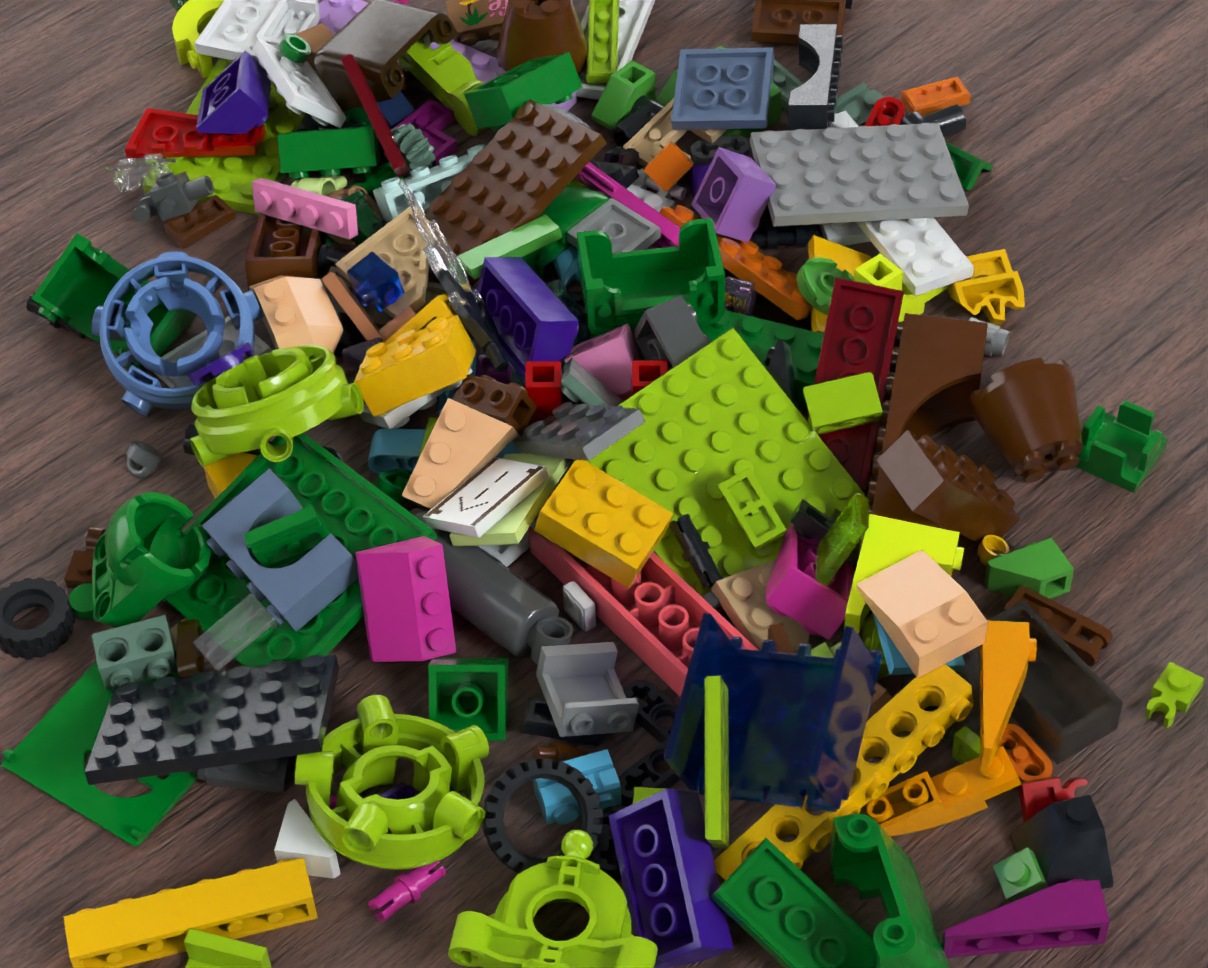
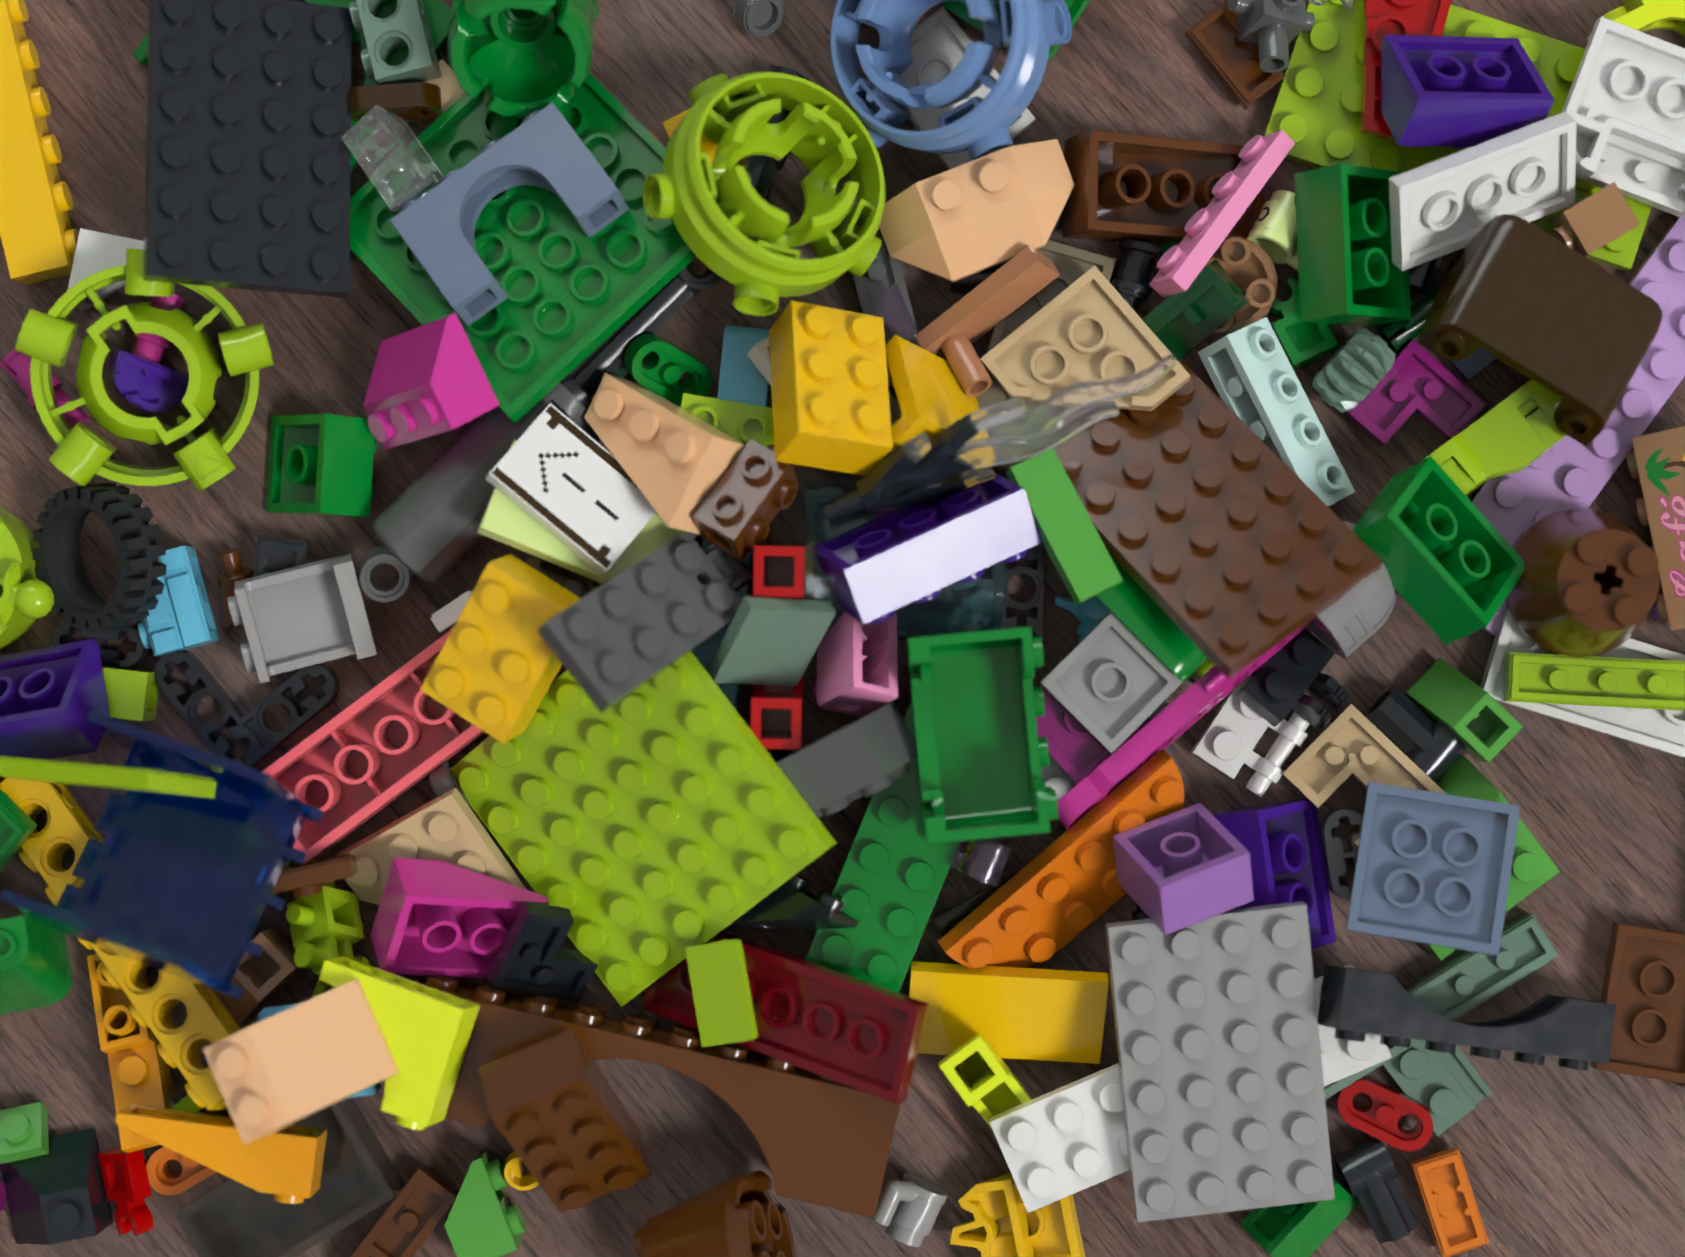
camera: 90 degrees right, 40 degrees up
dark purple tile [188,342,254,386] -> none
green plate [244,506,332,568] -> none
green tile [278,34,311,63] -> none
dark red tile [340,54,409,178] -> none
clear blue brick [347,251,405,313] -> none
orange panel [643,140,694,192] -> none
black pin [669,514,724,590] -> none
lime hinge [717,467,787,552] -> none
bright green tile [796,257,854,315] -> none
clear neon green tile [815,493,869,586] -> none

